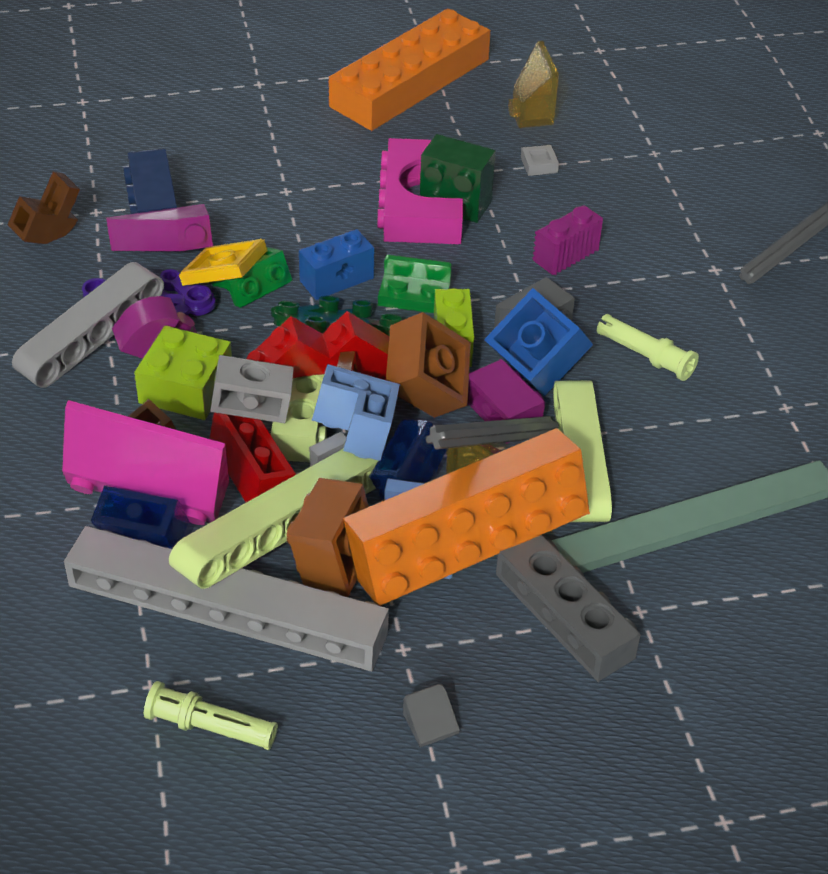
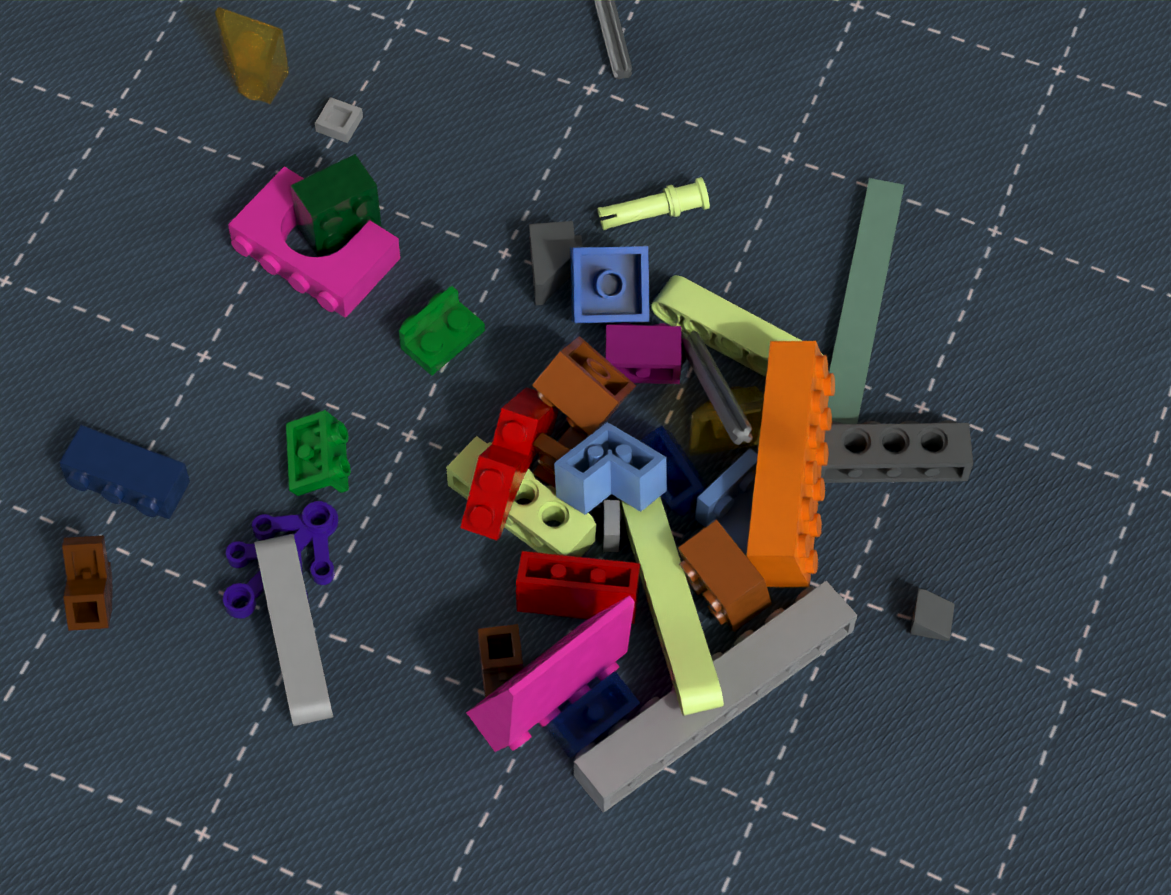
camera: 55 degrees left, 15 degrees up
magenta slope [106,204,213,251] -> none
magenta brick [112,296,197,359] -> none
lime brick [134,326,232,420] -> none
yellowish green pin [144,681,278,750] -> none
yellow tile [179,239,267,286] -> none
light grey brick [210,355,294,423] -> none
dark green plant [271,296,401,336] -> none
blue brick [299,229,374,300] -> none
orange brick [329,8,491,131] -> none
lime brick [434,288,474,367] -> none
magenta brick [532,205,603,275] -> none

